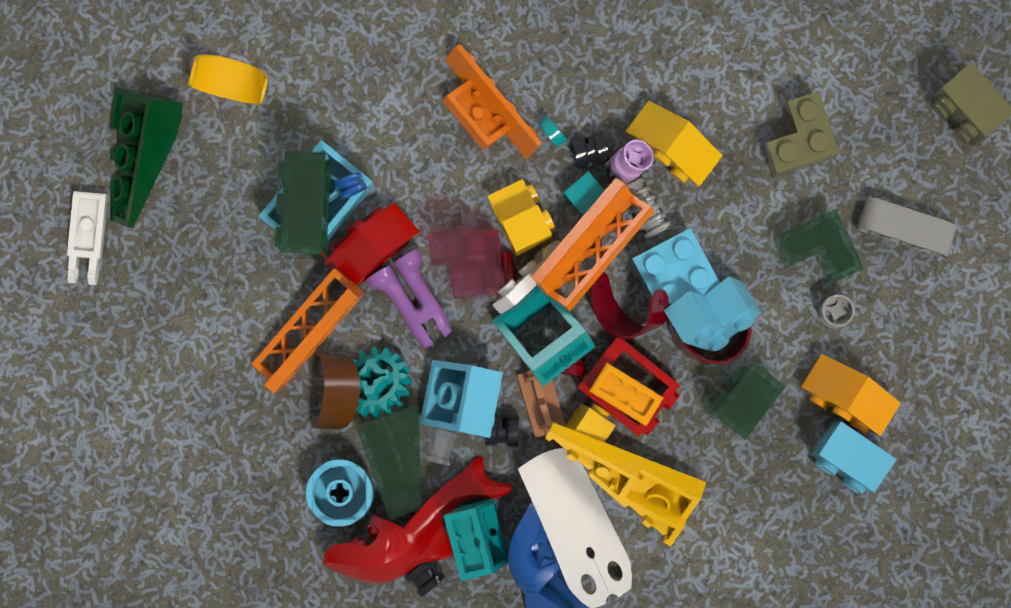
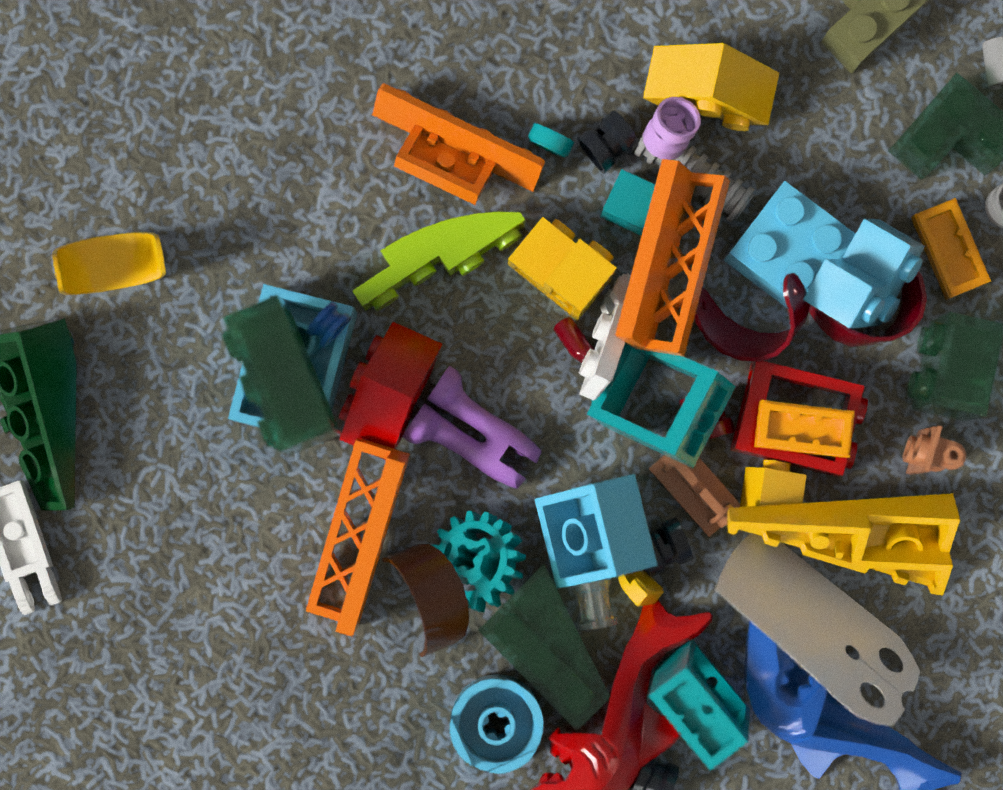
camera: 25 degrees left, 0 degrees up
clear pink brick [429,227,505,299] -> none
none -> lime slope [352,212,525,311]
none -> yellow tile [618,570,664,607]
none -> nougat hinge [903,426,966,475]
none -> light orange plate [911,198,991,300]

